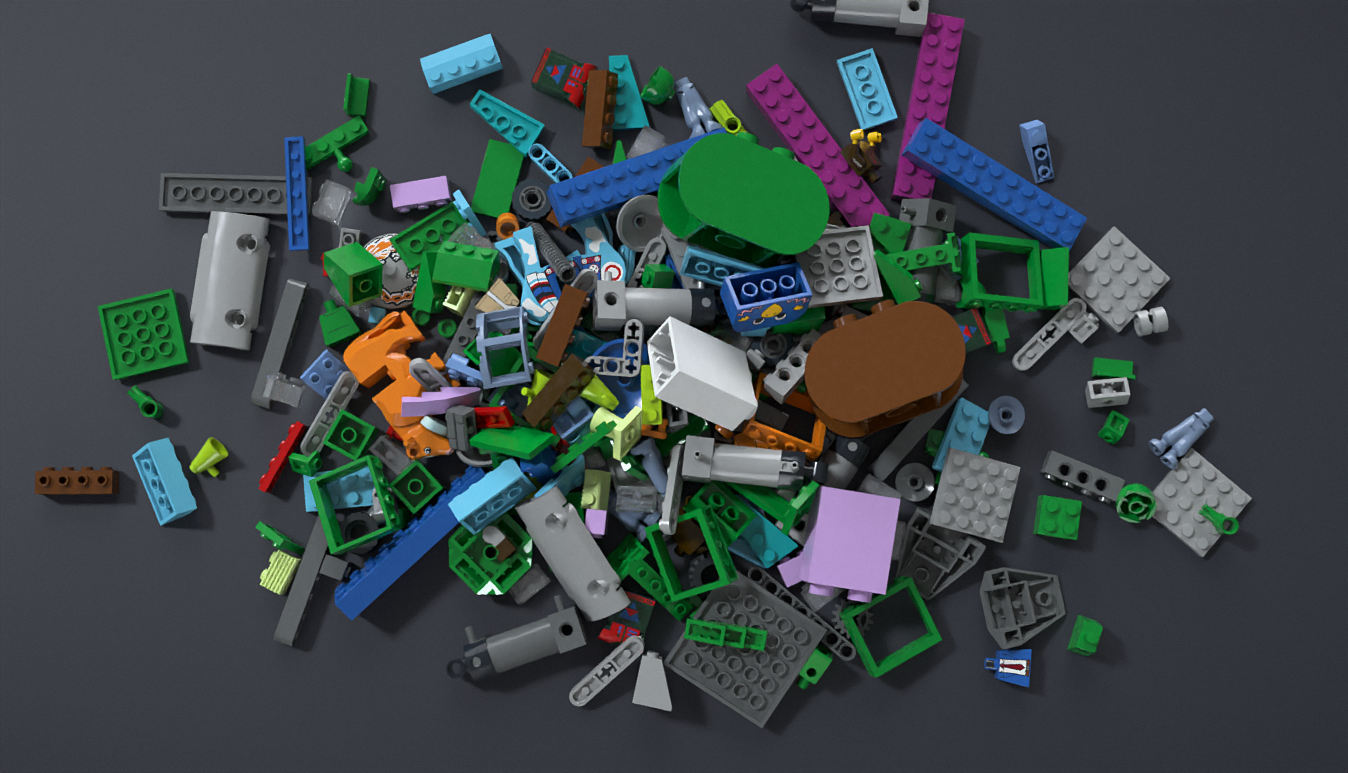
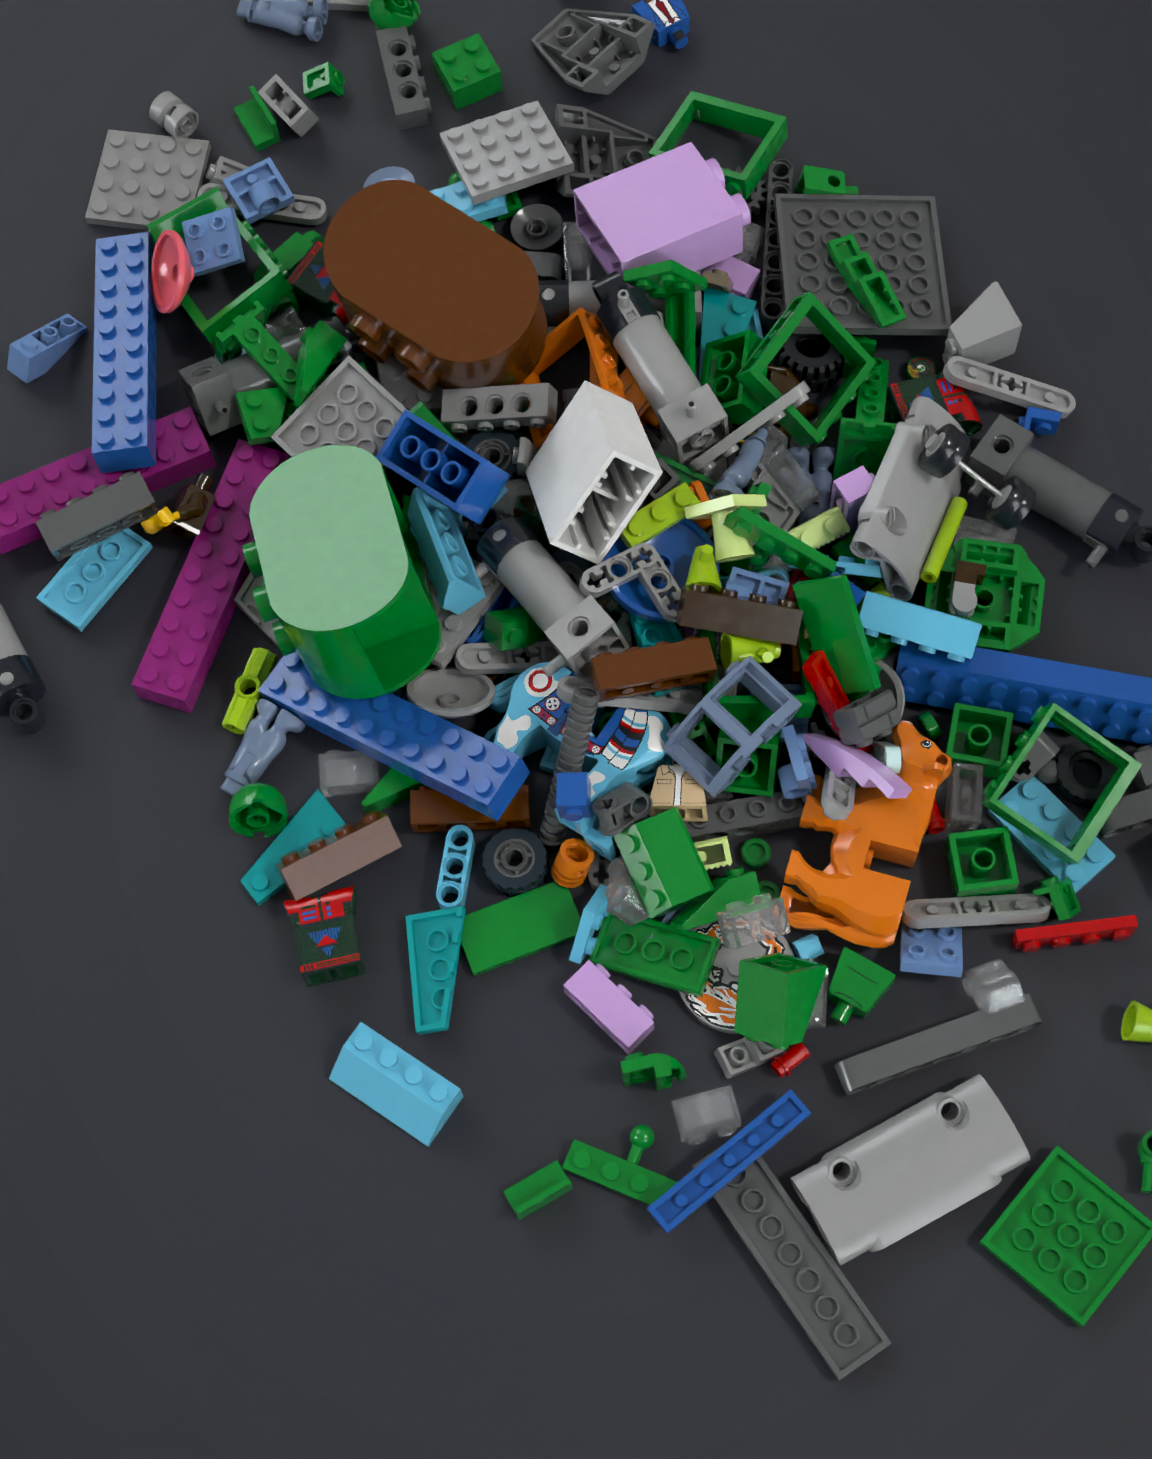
camera: 125 degrees left, 15 degrees down
none -> dark grey brick [36,471,159,562]
none -> coral dish [151,230,194,313]
none -> medium blue plate [182,207,245,276]
none -> medium blue plate [223,157,295,224]
none -> blue brick [556,772,591,821]
none -> dark grey piece [592,782,653,836]
none -> dark tan plate [702,269,733,294]
none -> clear brick [716,893,791,948]
none -> tile [906,356,935,385]
none -> green tile [917,710,942,740]
none -> black axle [918,423,1036,531]
none -> lime piece [920,497,968,583]
none -> blue bracket [1018,406,1061,435]

